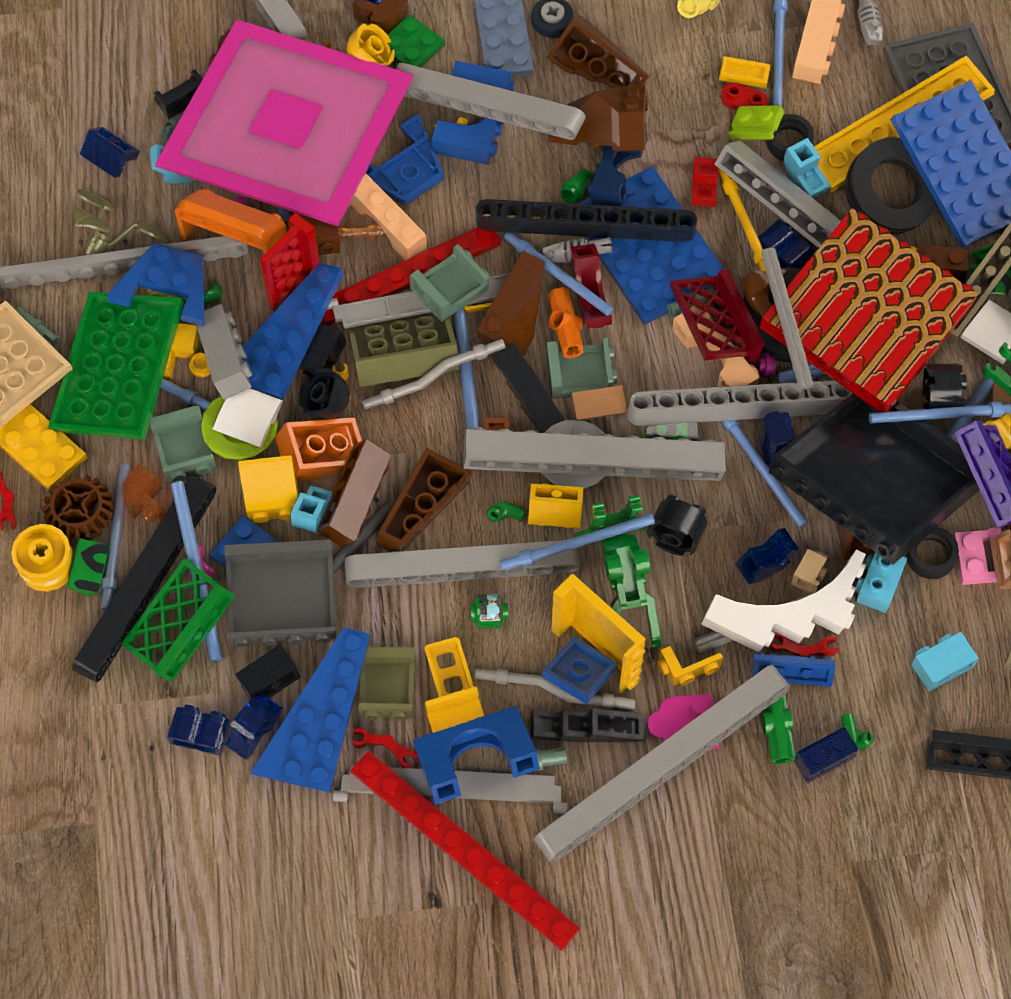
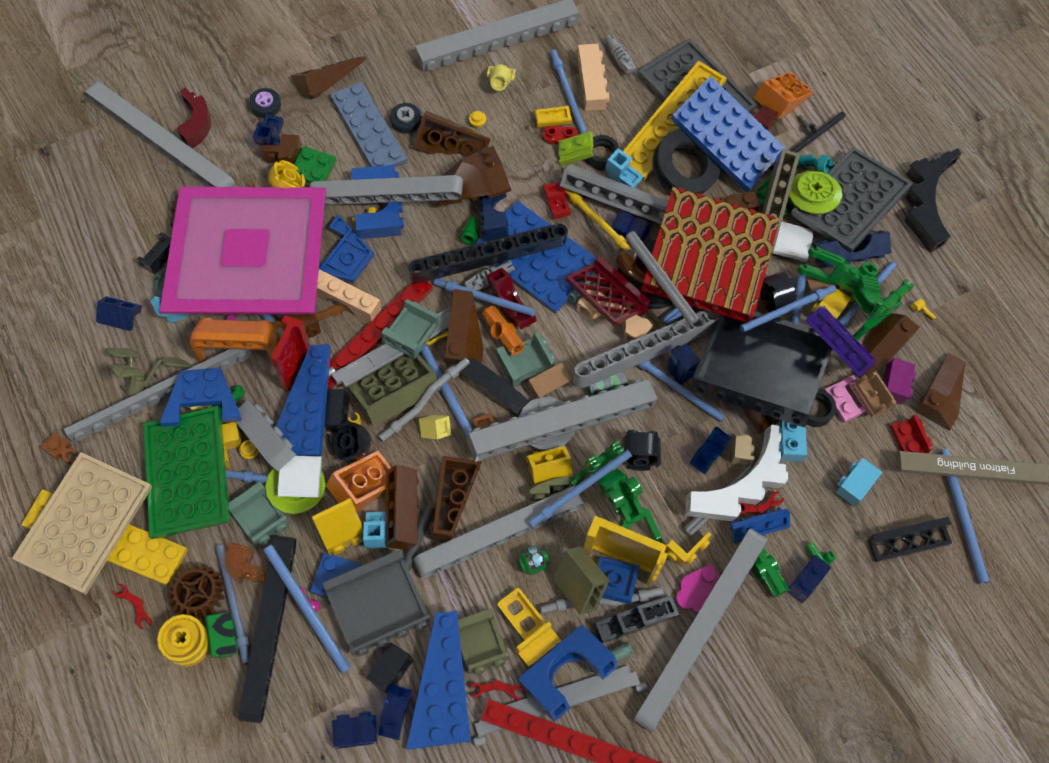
camera: 25 degrees left, 0 degrees up
sand green pin [16,307,60,348] -> none
green fence [121,558,236,683] -> none
green arm [487,501,526,522] -> none
magenta plate [755,352,776,378] -> none
none -> light yellow panel [419,414,451,440]
none -> yellow plate [469,111,486,128]
none -> olive slope [529,477,569,502]
none -> olive brick [553,546,609,614]

